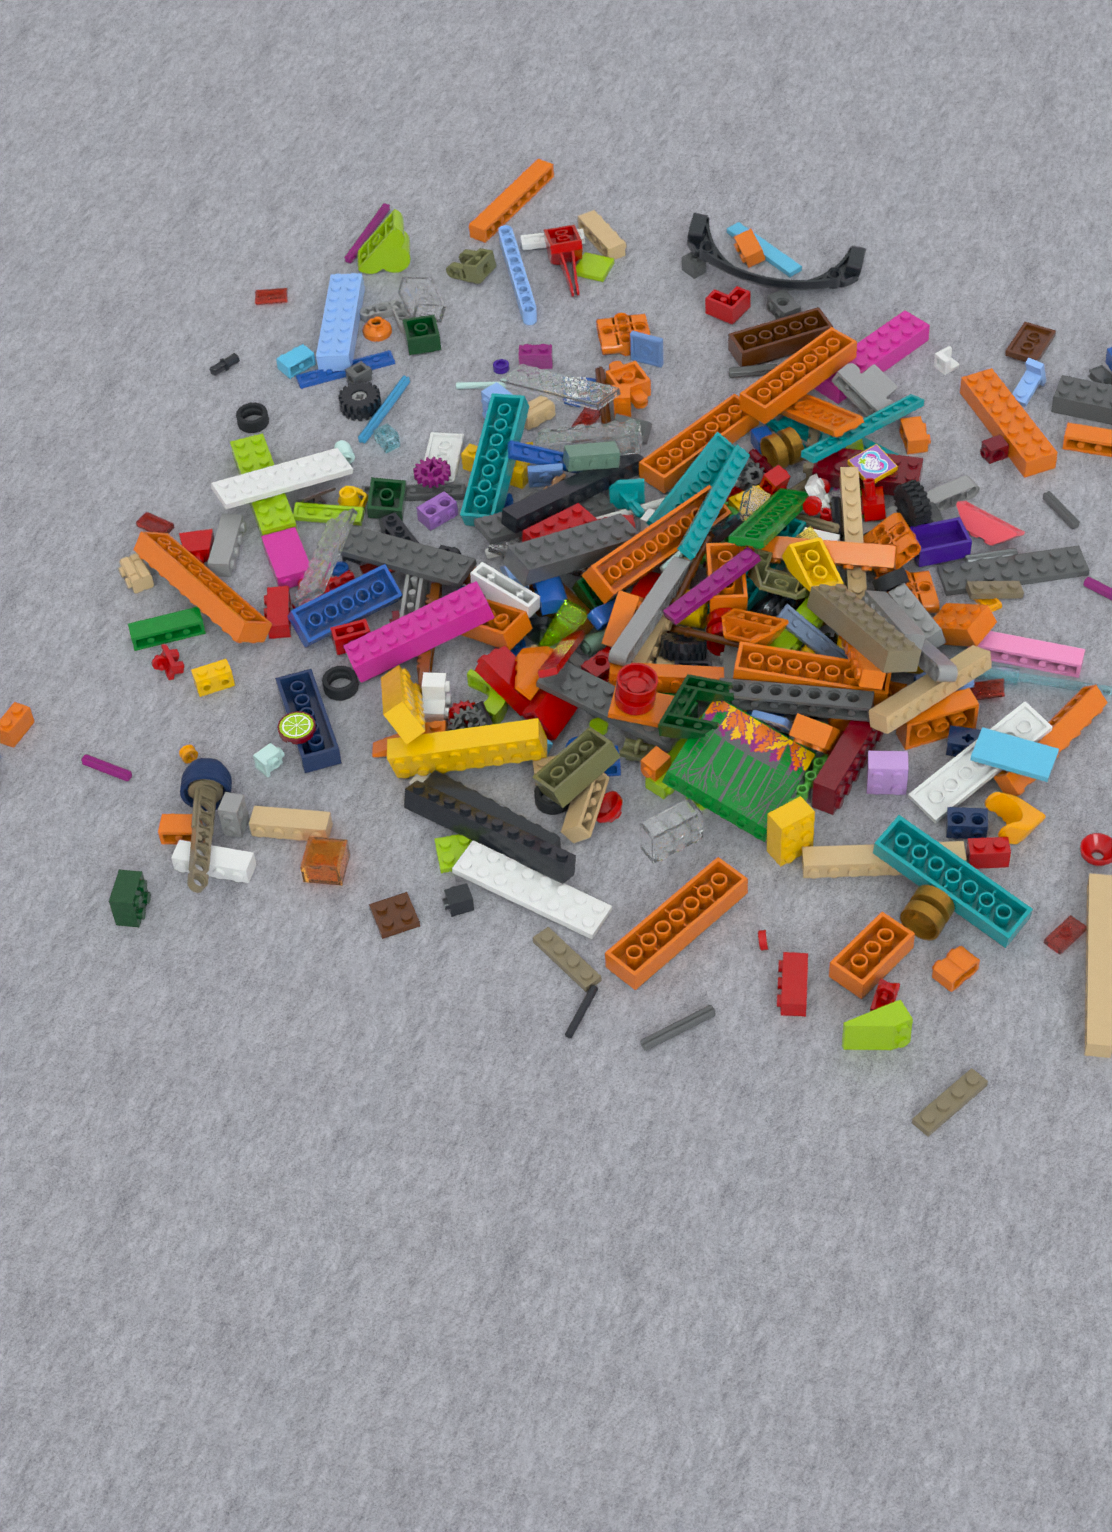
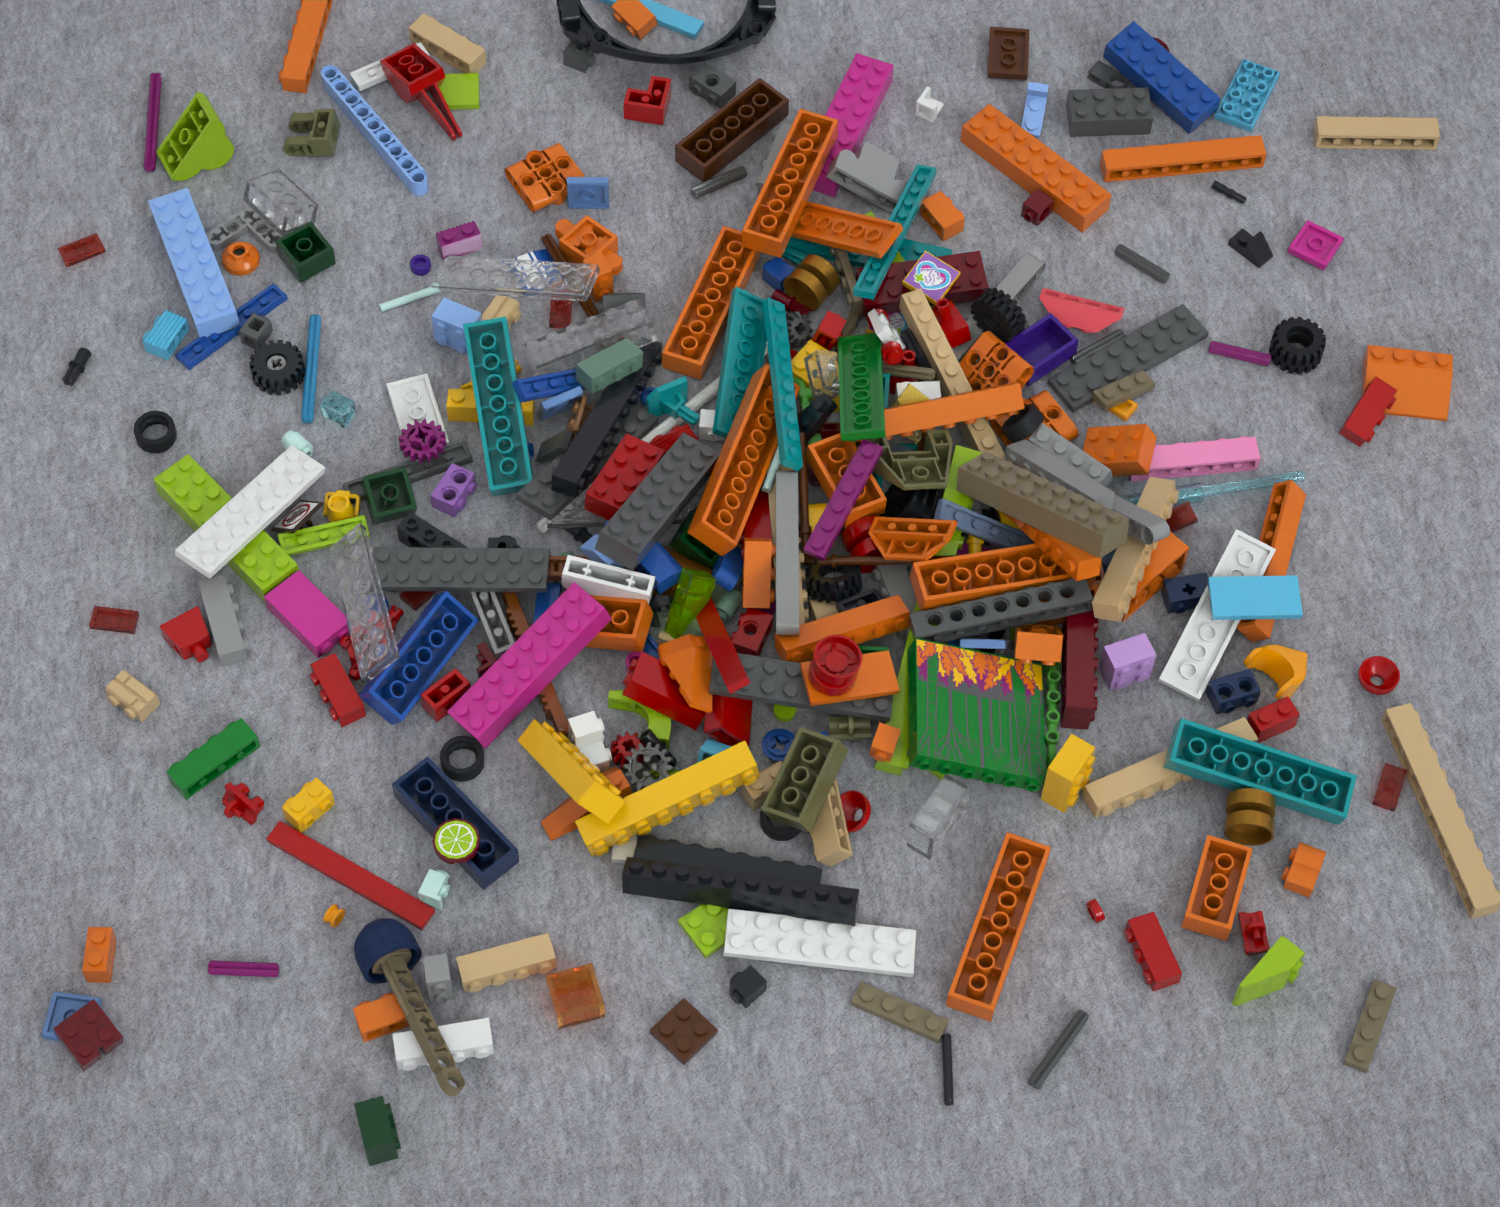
camera: 30 degrees left, 10 degrees up
orange brick [133,531,272,644] -> none
dark green wedge [658,674,734,739] -> none
yellow slope [782,537,844,592] -> none
none -> red tile [266,821,435,931]

